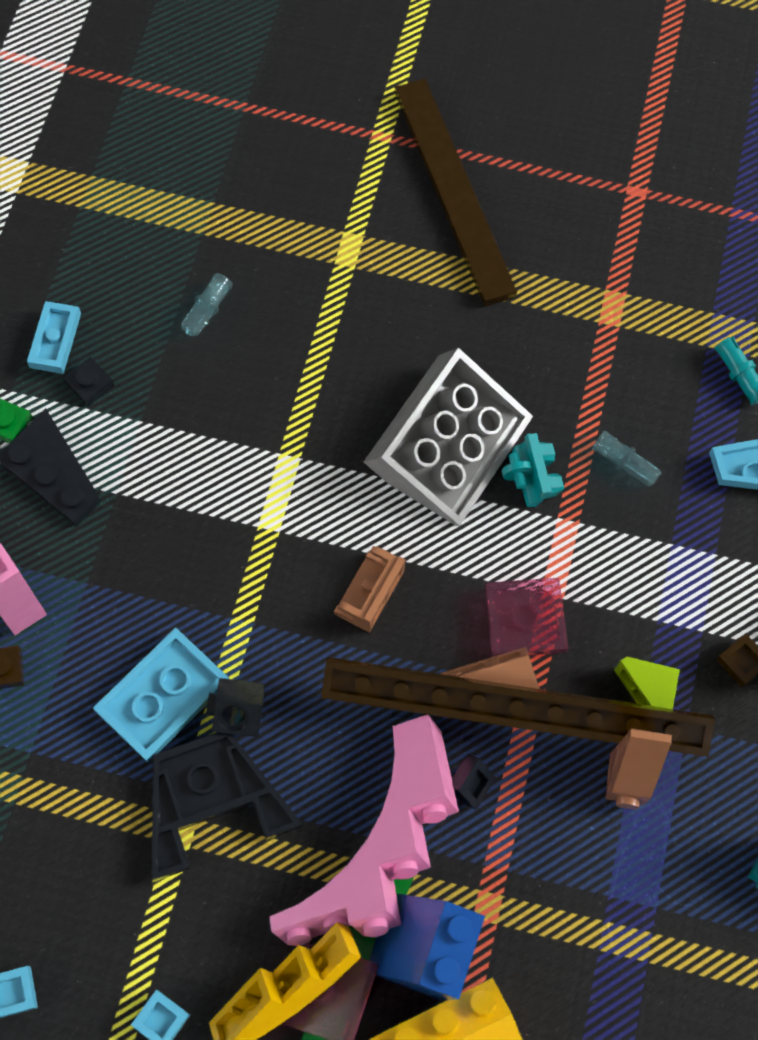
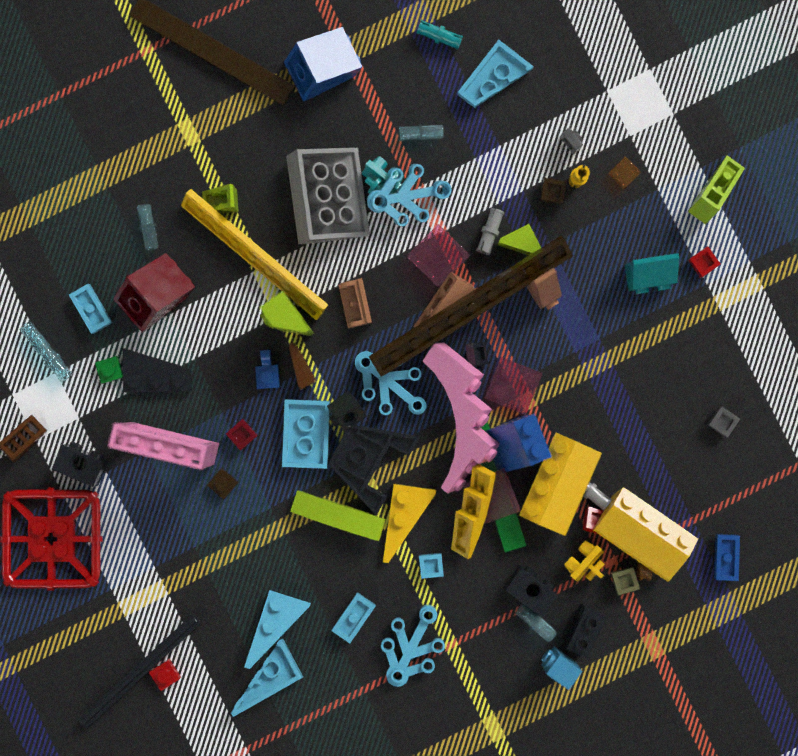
camera: 40 degrees left, 20 degrees up
none -> dark red slope [113,253,195,333]
none -> yellow tile [181,189,328,320]
none -> lime slope [202,184,238,213]
none -> dark red plate [226,419,258,451]
none -> blue plate [255,350,280,389]
none -> lime slope [259,291,314,336]
none -> slope [284,27,362,102]
none -> reddish brown slope [289,342,316,390]
none -> lime slope [290,490,386,541]
none -> medium azure plant [355,351,426,415]
none -> medium azure plant [367,164,451,226]
none -> yellow wing [383,484,436,563]
none -> light grey pin [476,208,504,255]
none -> clear pink plate [484,357,543,415]

